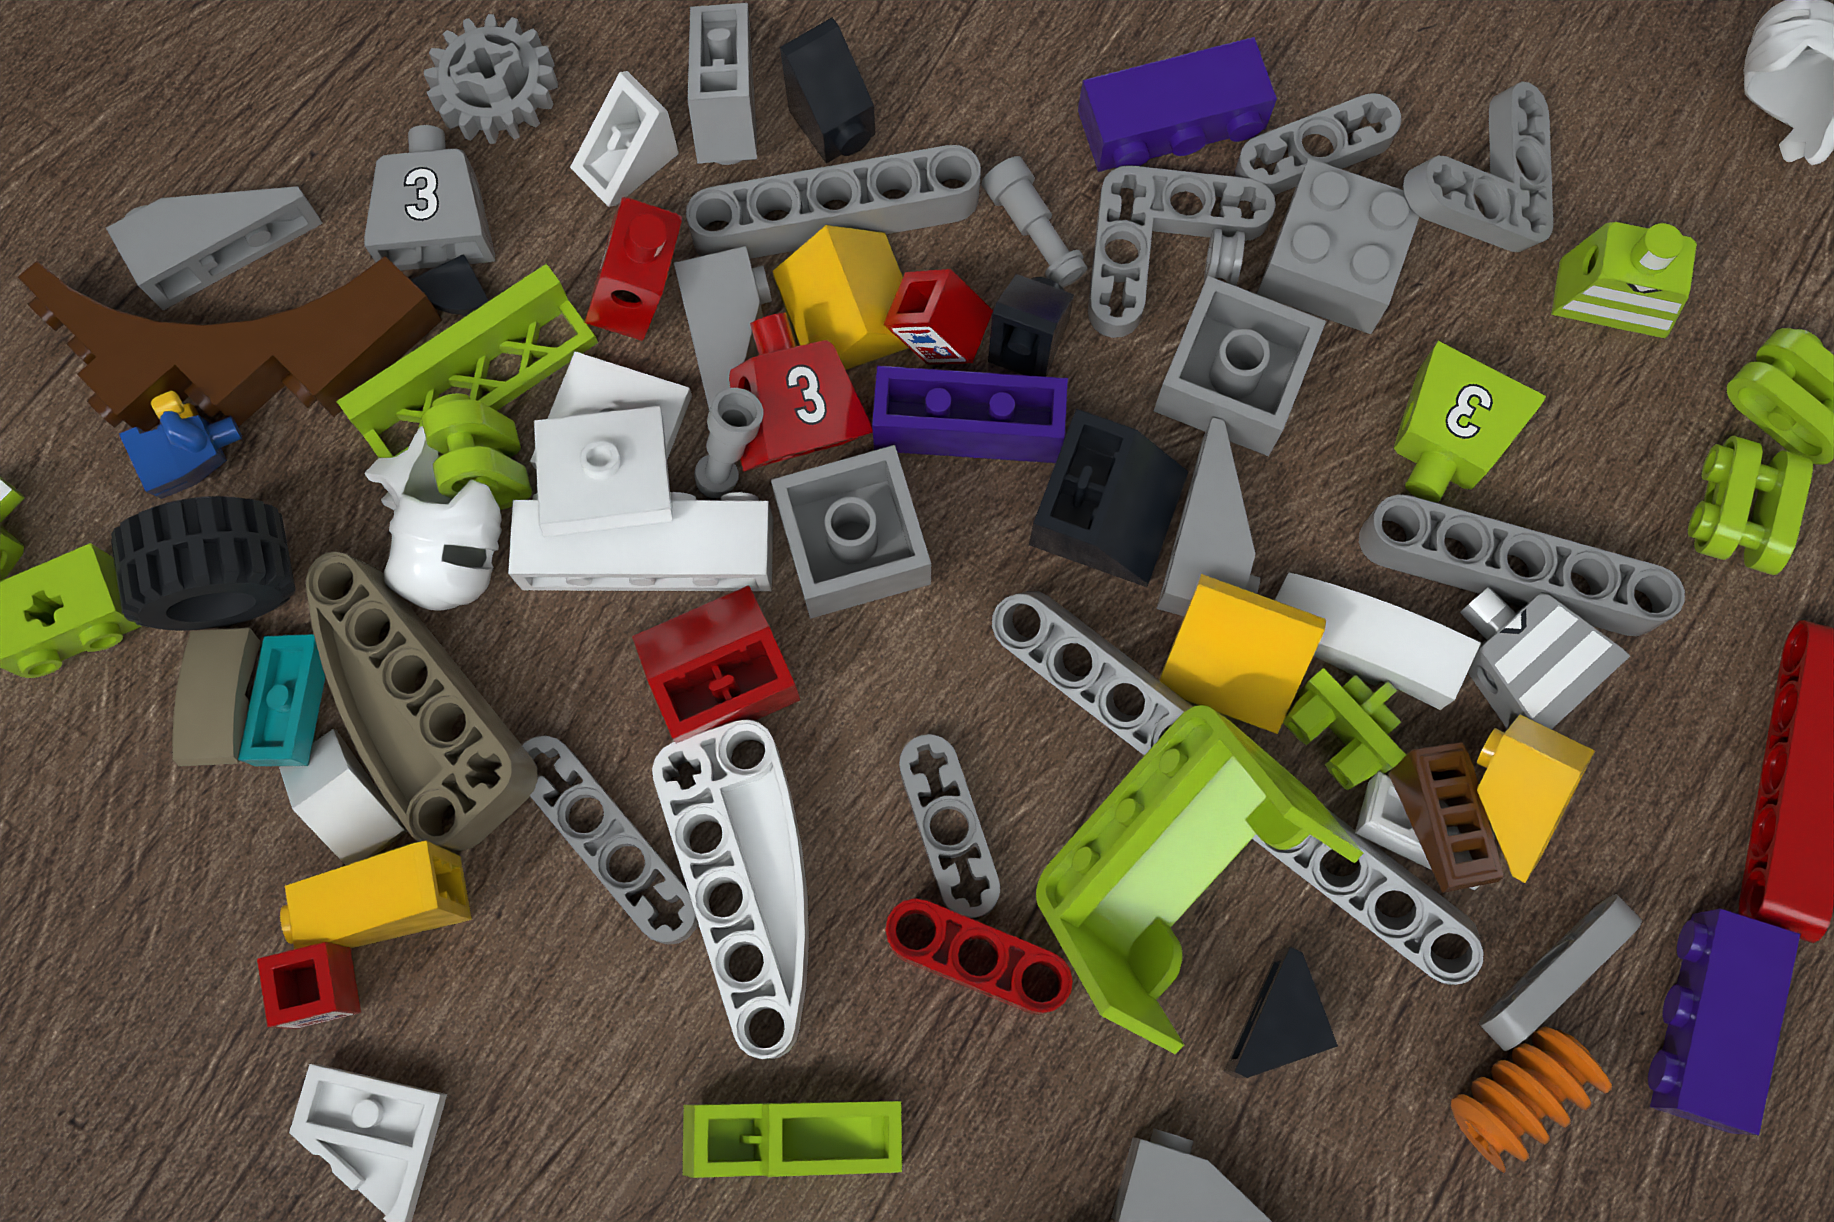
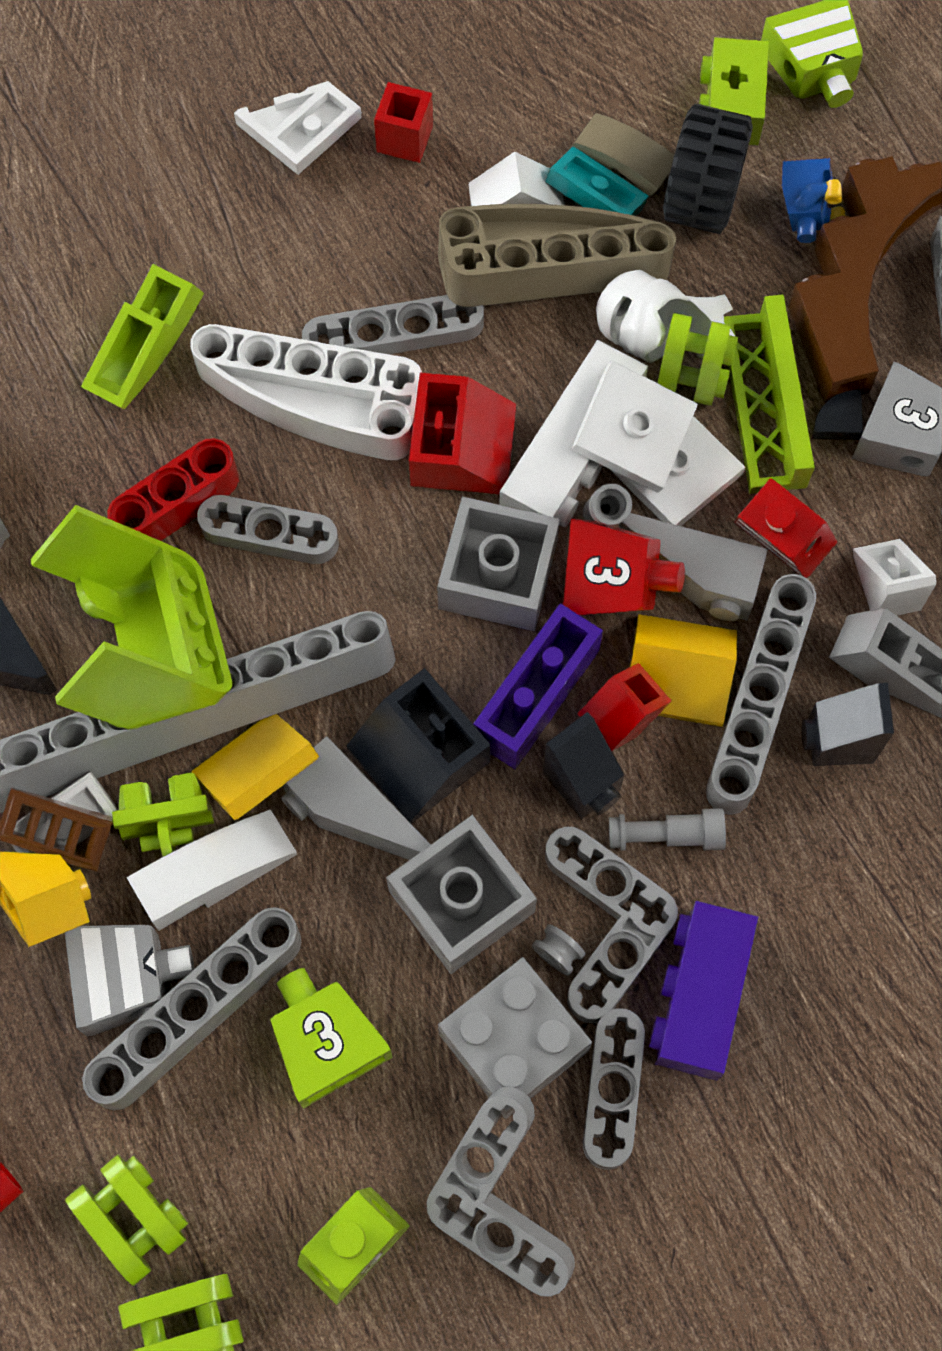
camera: 120 degrees right, 5 degrees down
yellow slope [280,840,472,949] -> none

